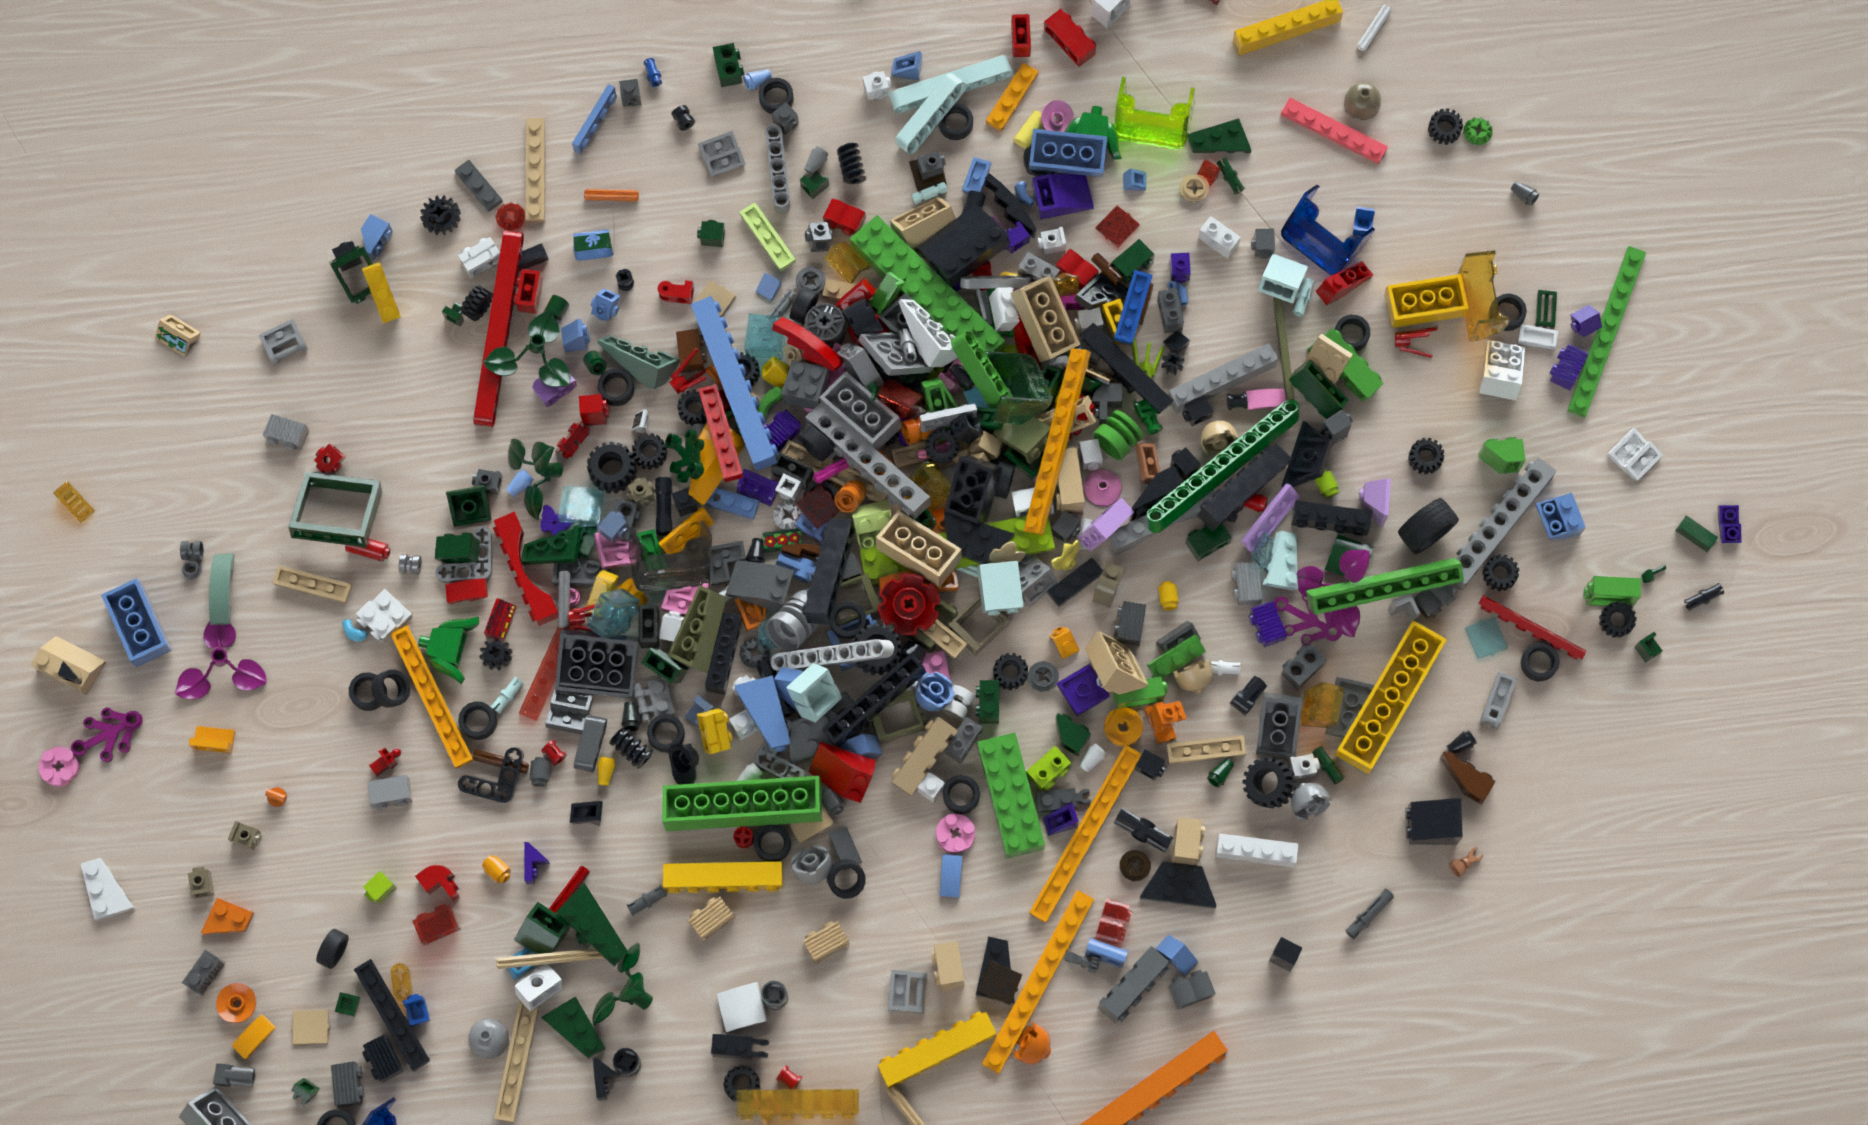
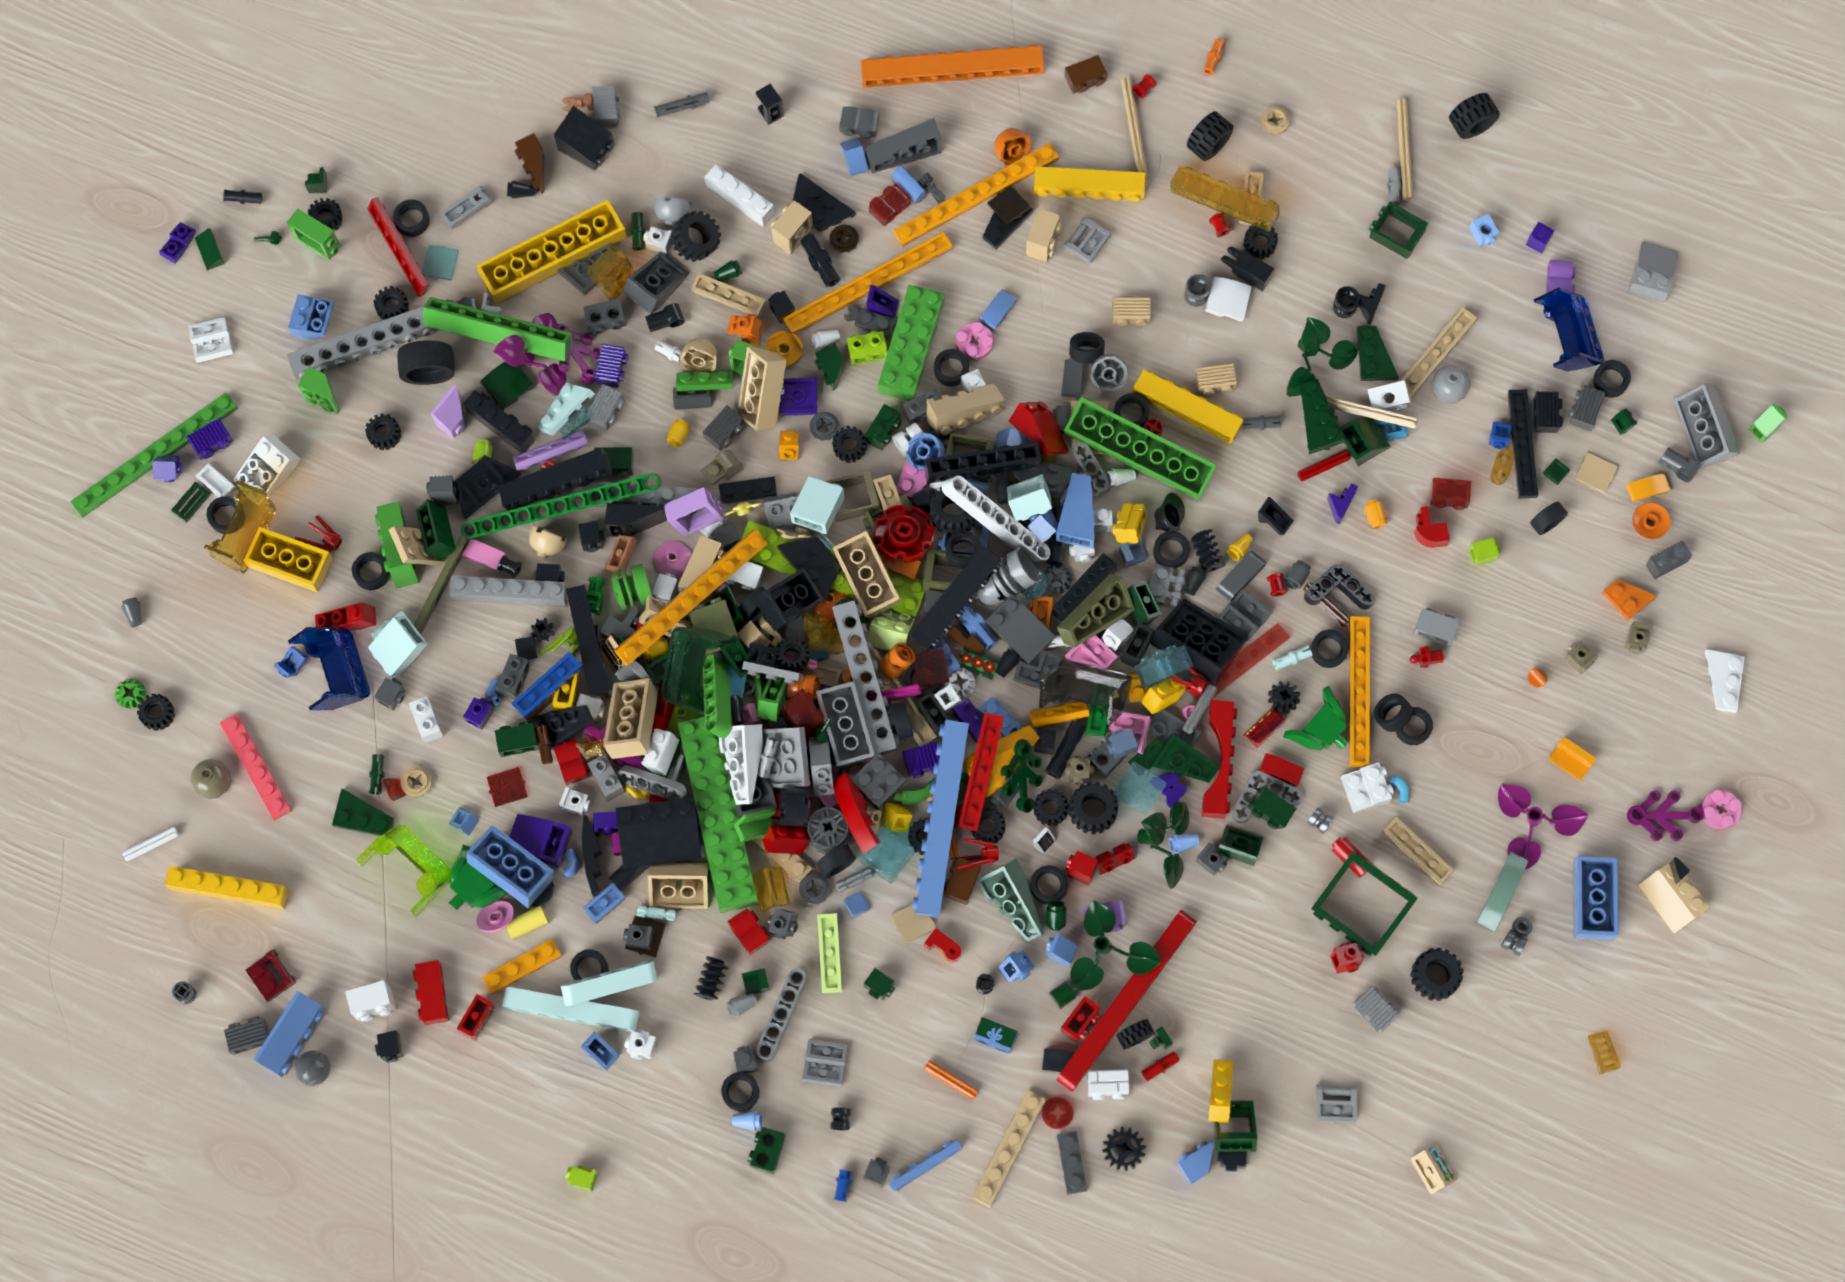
camera: 150 degrees left, 0 degrees up
none -> light grey brick [592,85,621,126]
none -> red axle [1141,1052,1180,1082]
none -> black tyre [1410,948,1463,1001]

